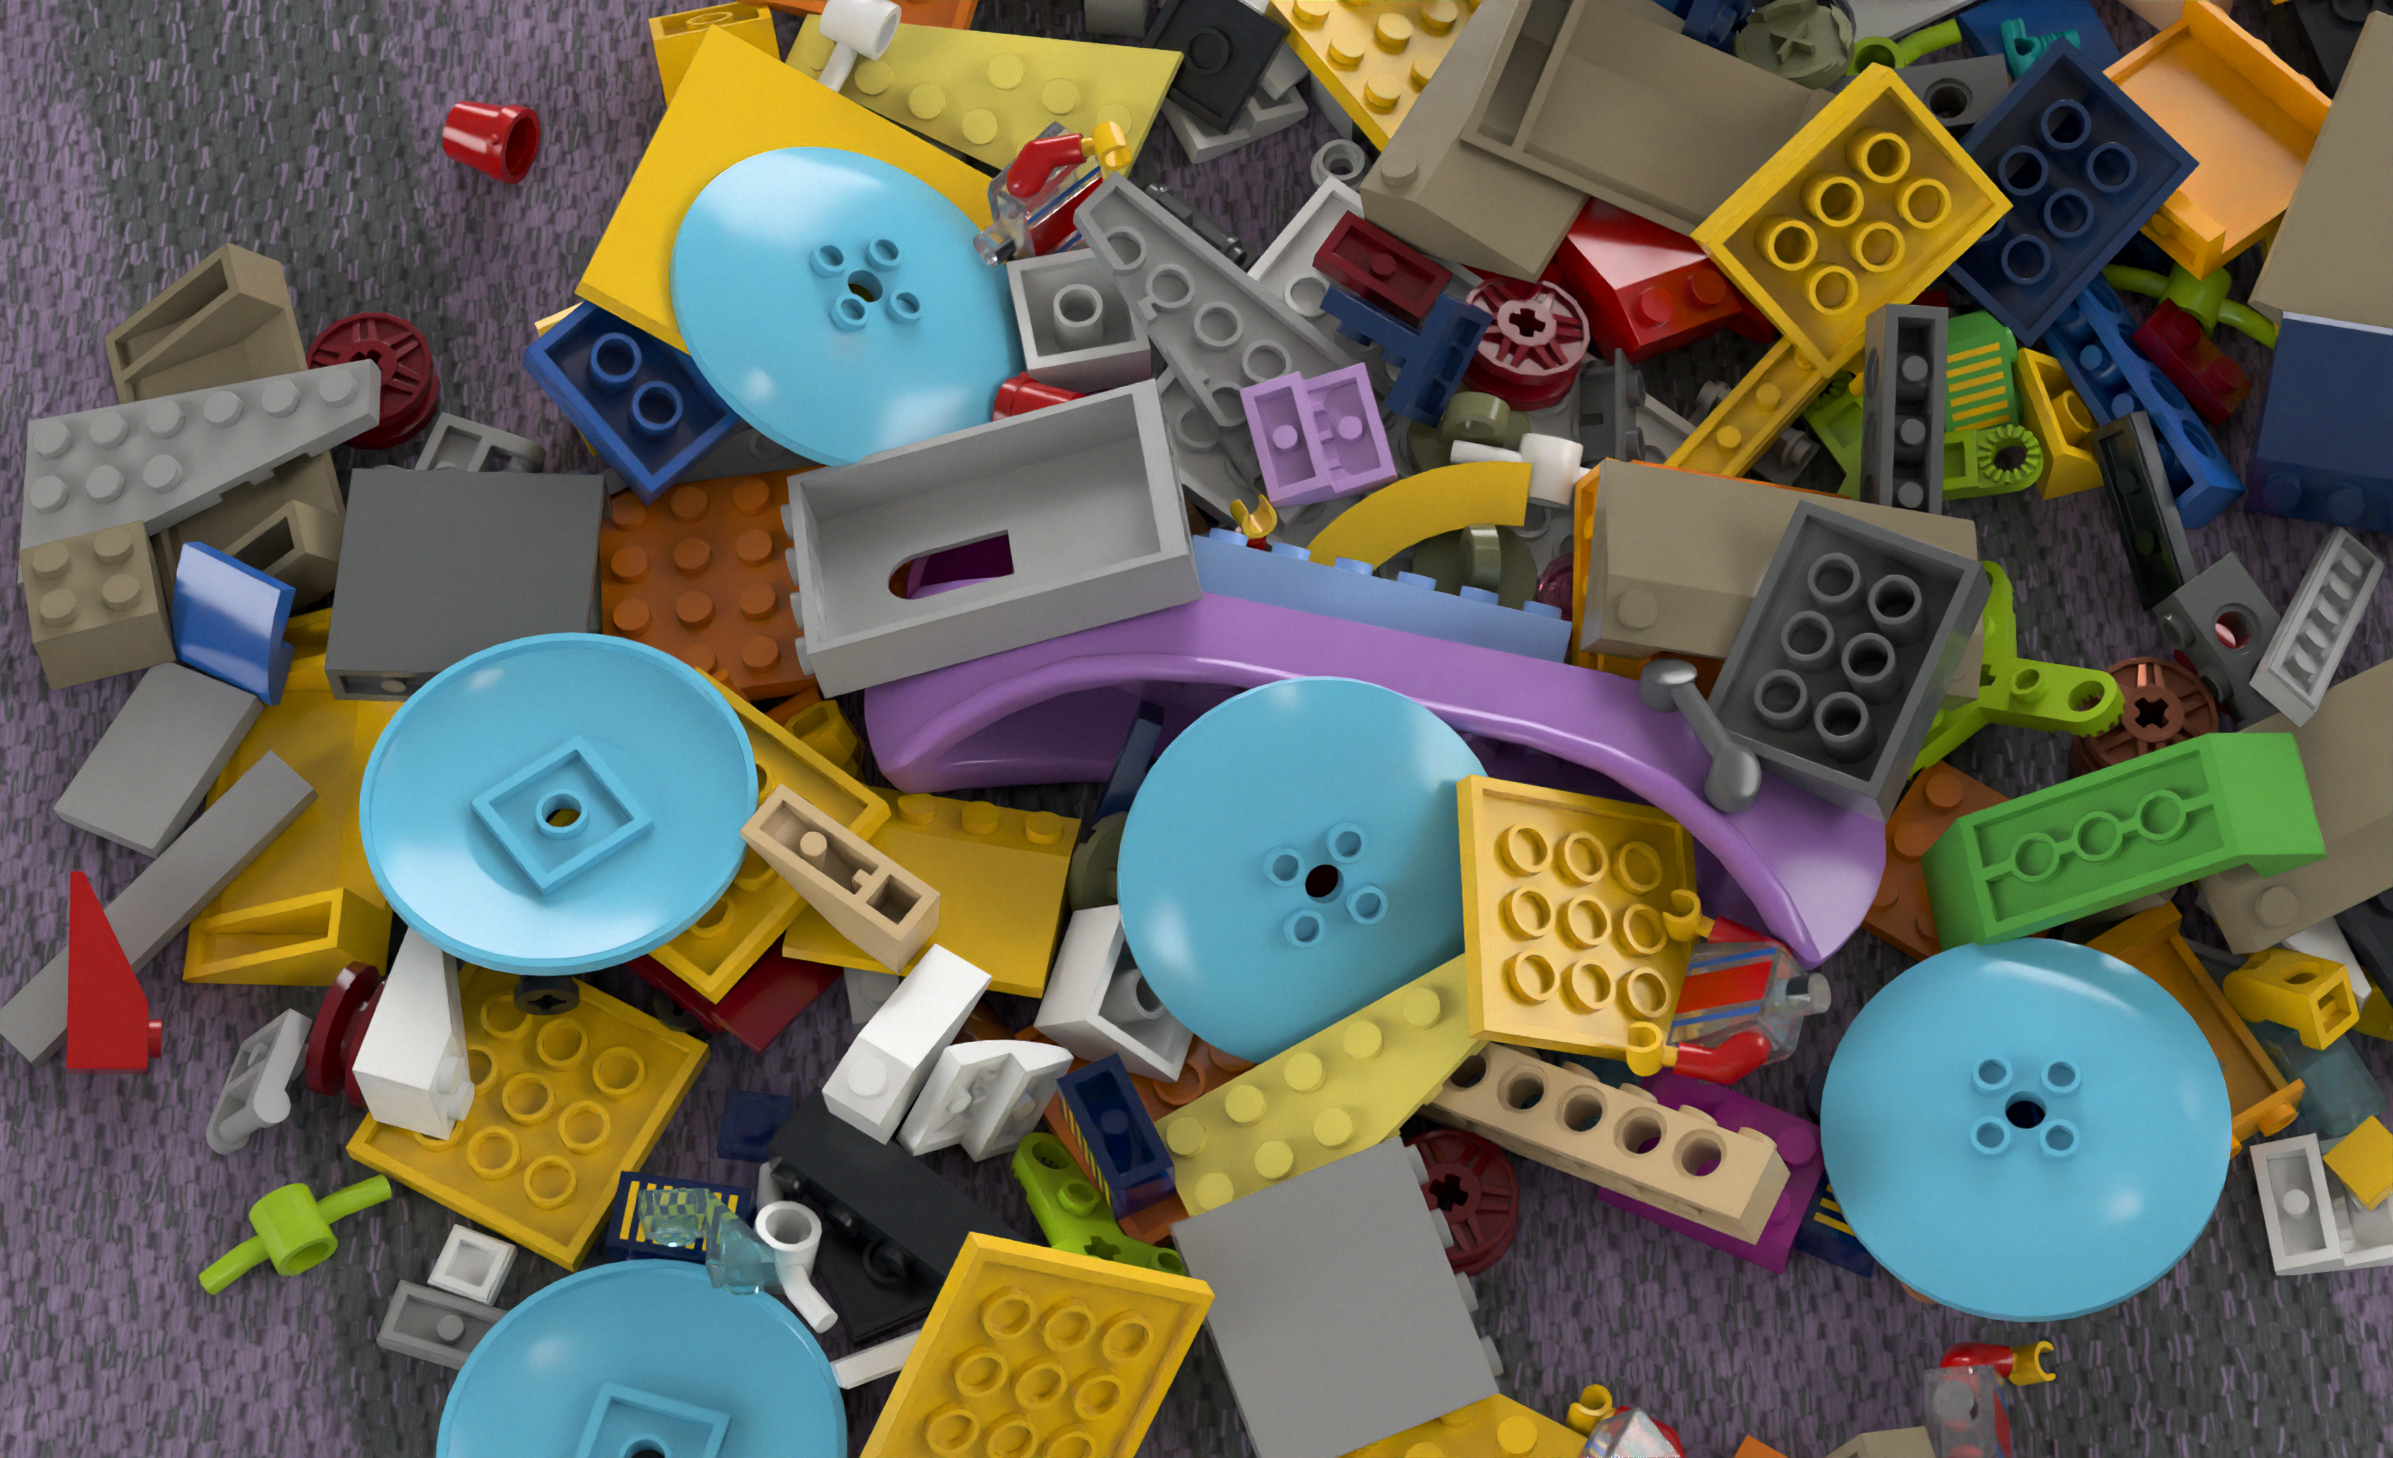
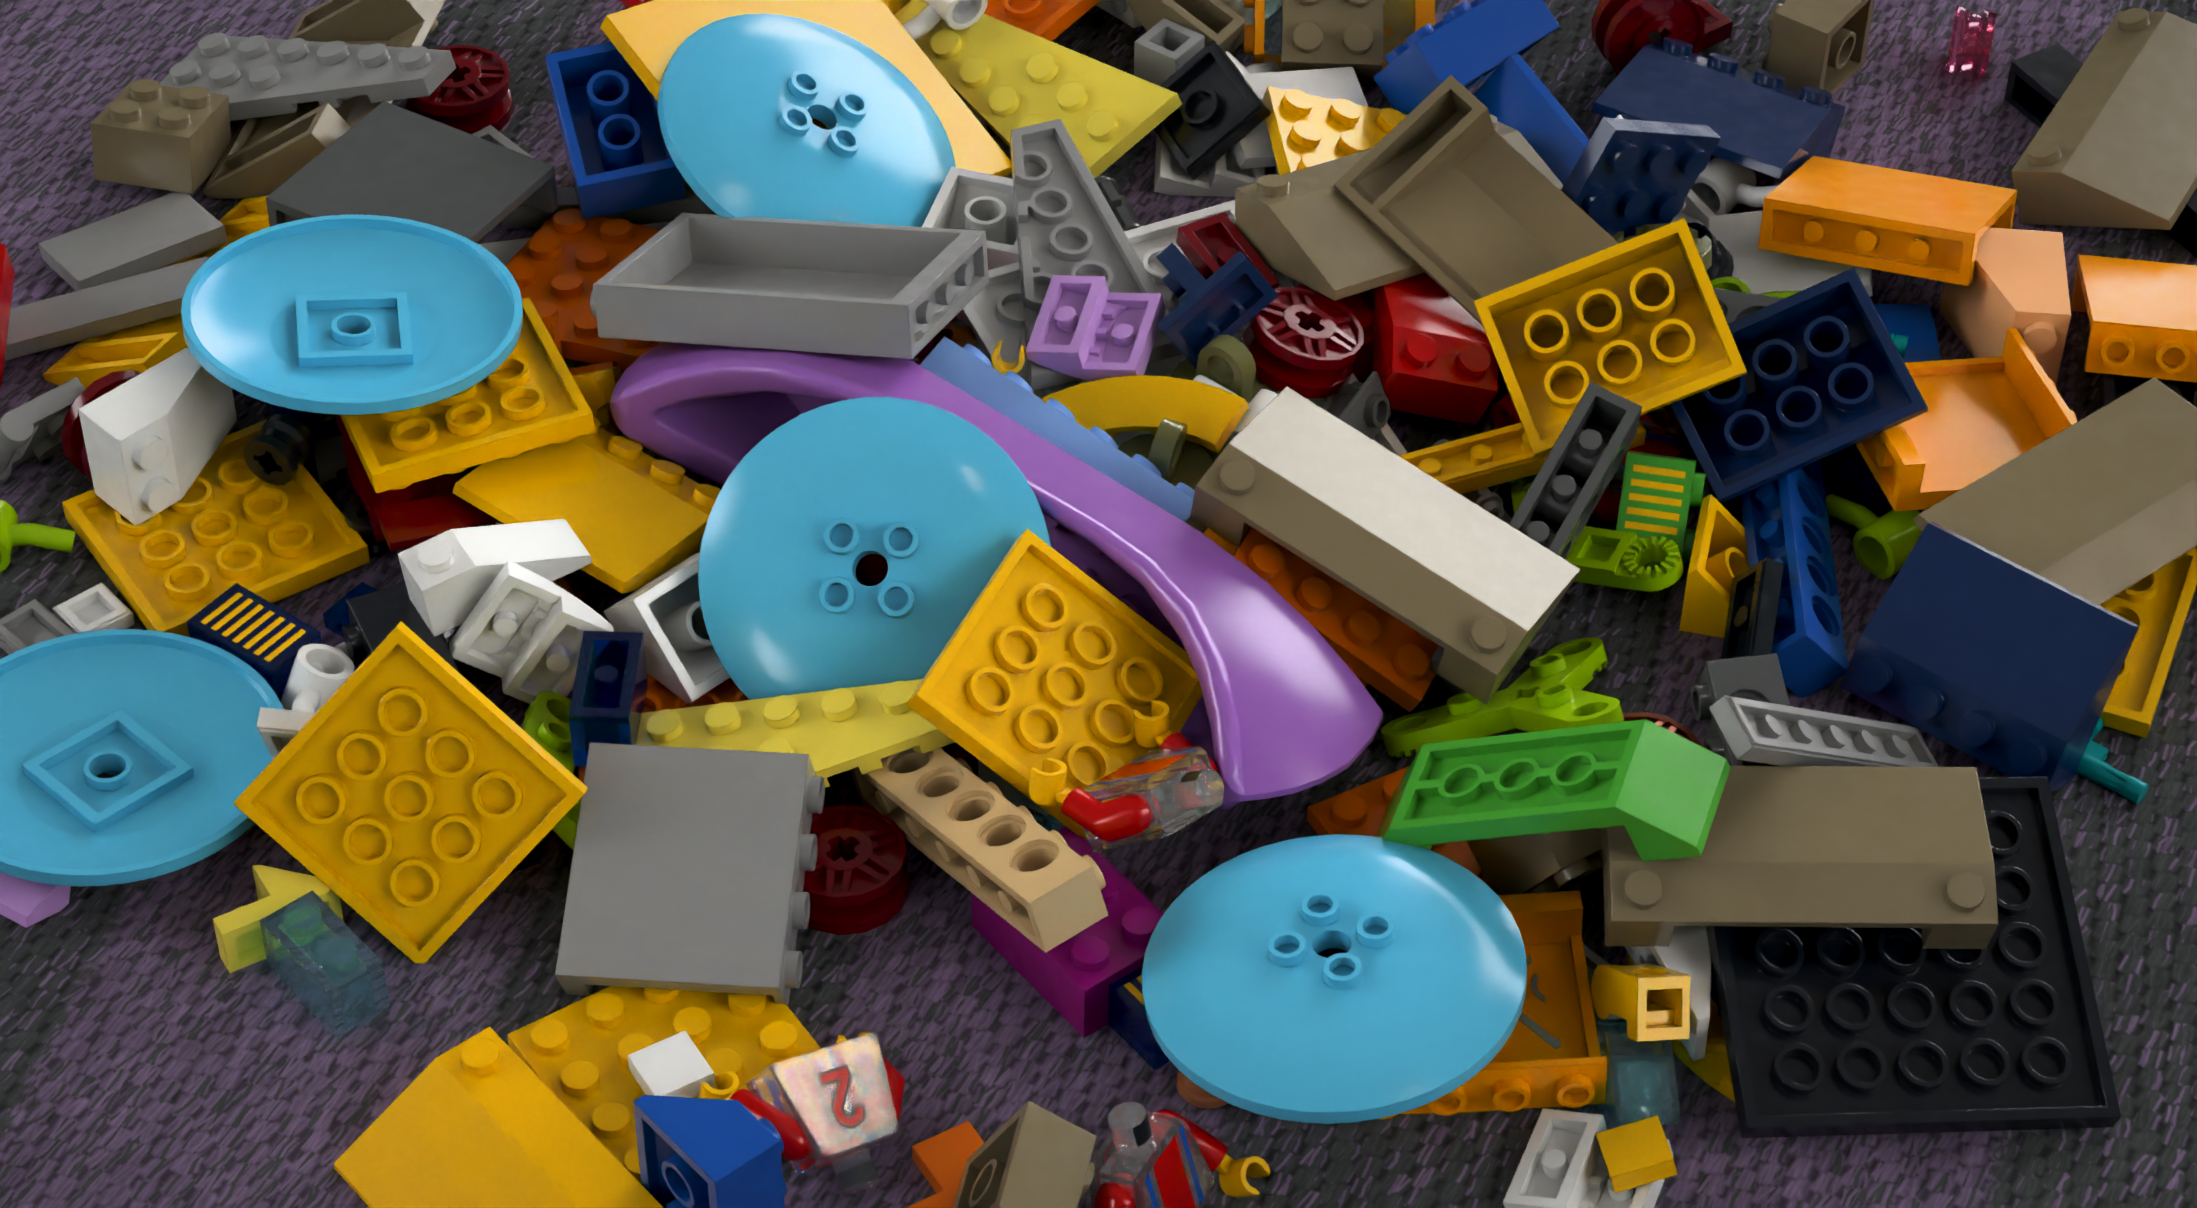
camera: 25 degrees right, 20 degrees down
blue slope [172,541,296,706] -> none
clear light blue slope [638,1188,780,1295] -> none
tan slope [740,783,941,975] -> none
torso [973,121,1133,267] -> none
dark grey bar [1637,657,1762,813] -> none
dark grey slope [1693,499,1992,824] -> none
dark red plate [2130,297,2253,427] -> none

